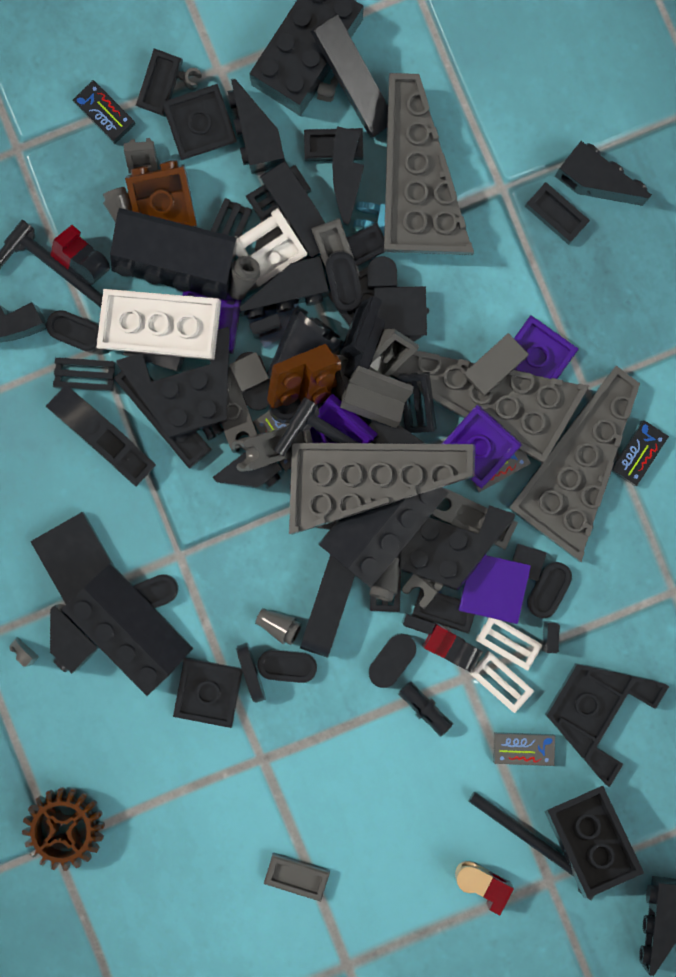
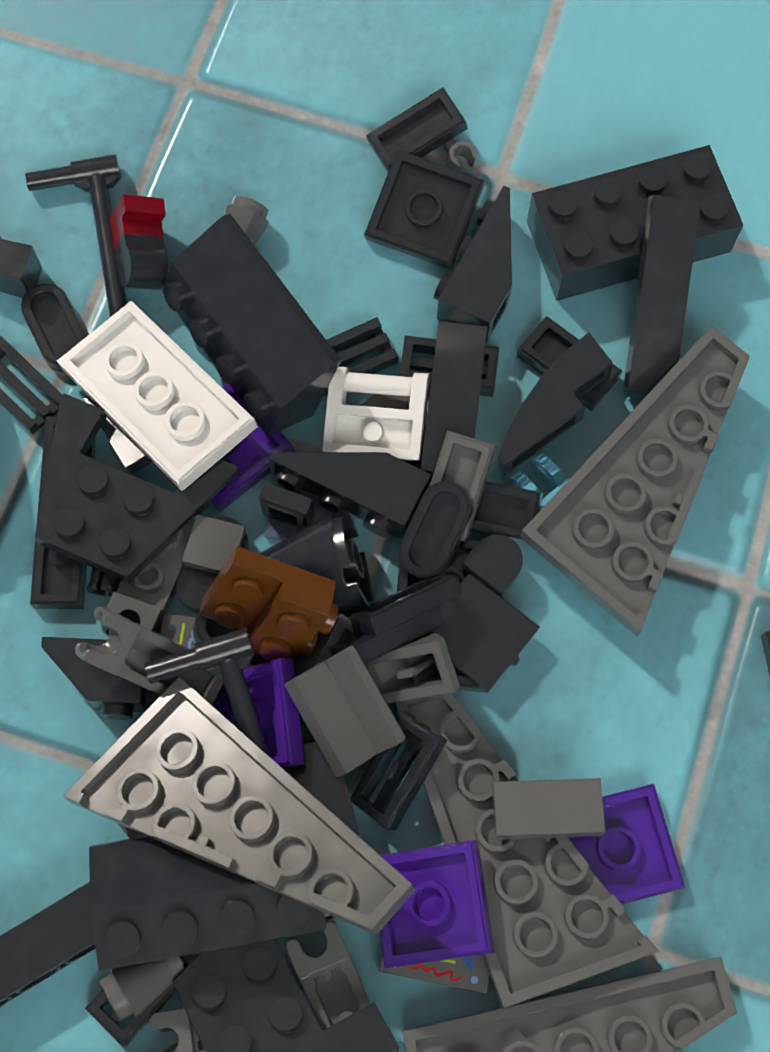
camera: 40 degrees right, 15 degrees down
black tile [73,80,136,144] -> none
dark grey tile [124,138,158,174] -> none
reddish brown plate [125,160,197,227] -> none
dark grey cone [229,256,260,300] -> none
dark grey hand [317,75,338,102] -> none

